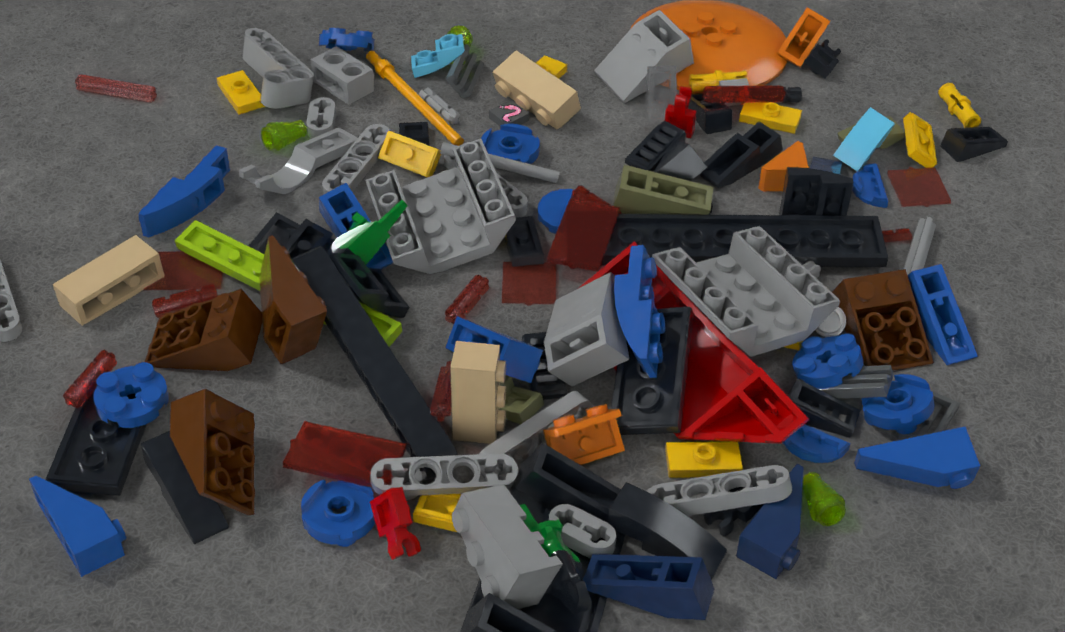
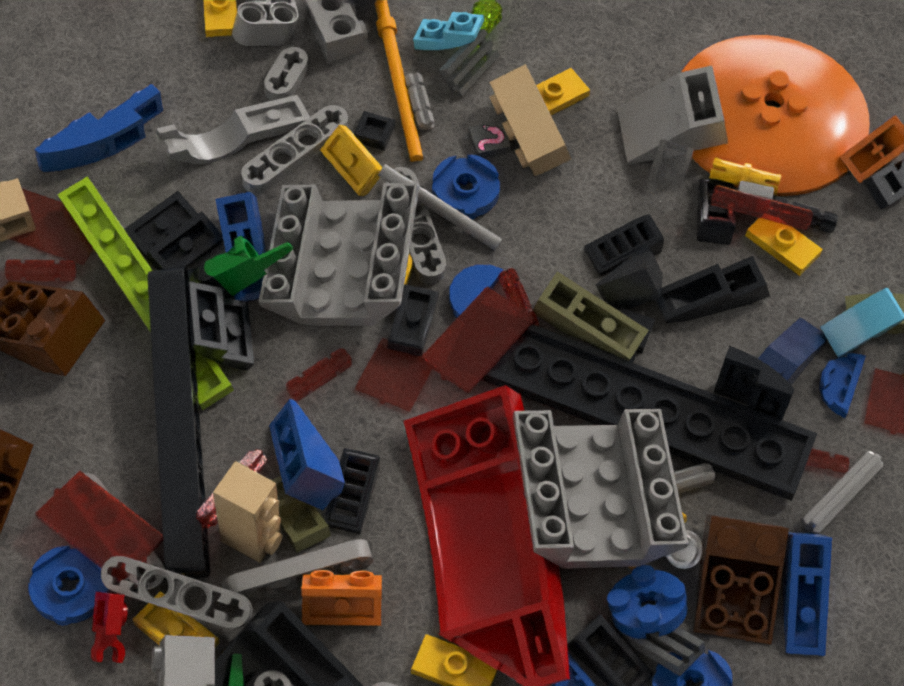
camera: 20 degrees right, 15 degrees up
reddish brown slope [259,235,327,364] -> none
clear neon green cone [261,120,307,151] -> none
light grey slope [544,272,629,387] -> none
black piece [611,307,694,435] -> none
blue slope [614,245,665,378] -> none
red plate [664,86,697,139] -> none
orange slope [758,141,809,191] -> none

